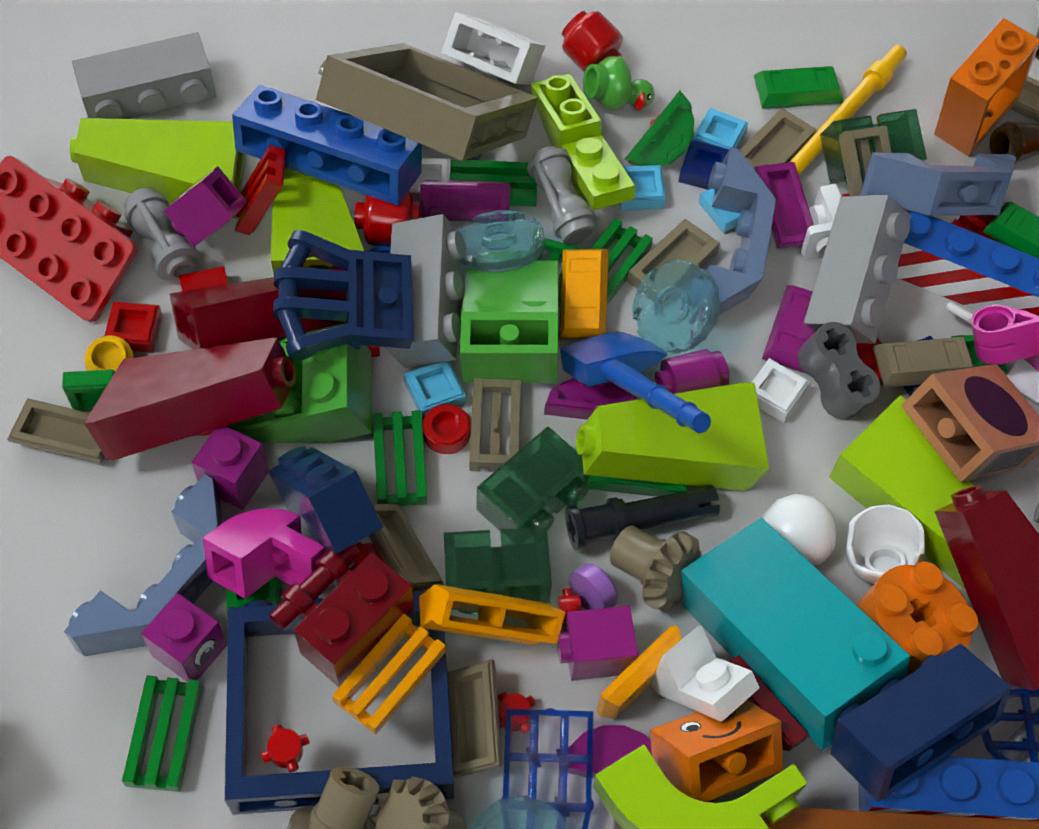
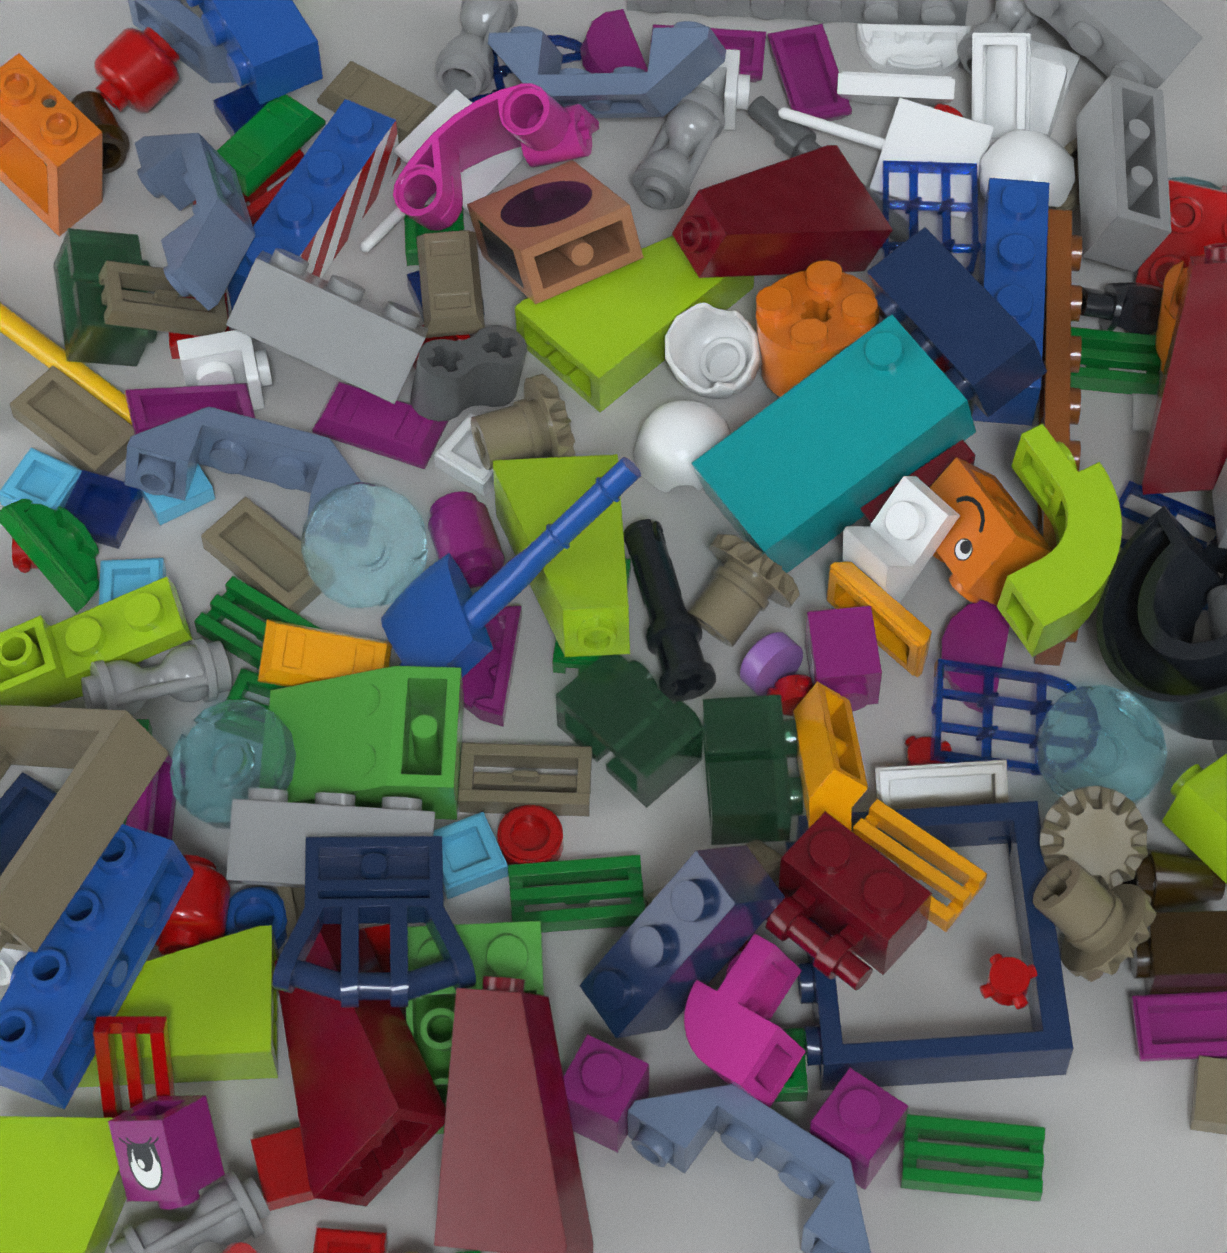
camera: 85 degrees left, 0 degrees up
none -> dark tan gear [471,374,575,470]

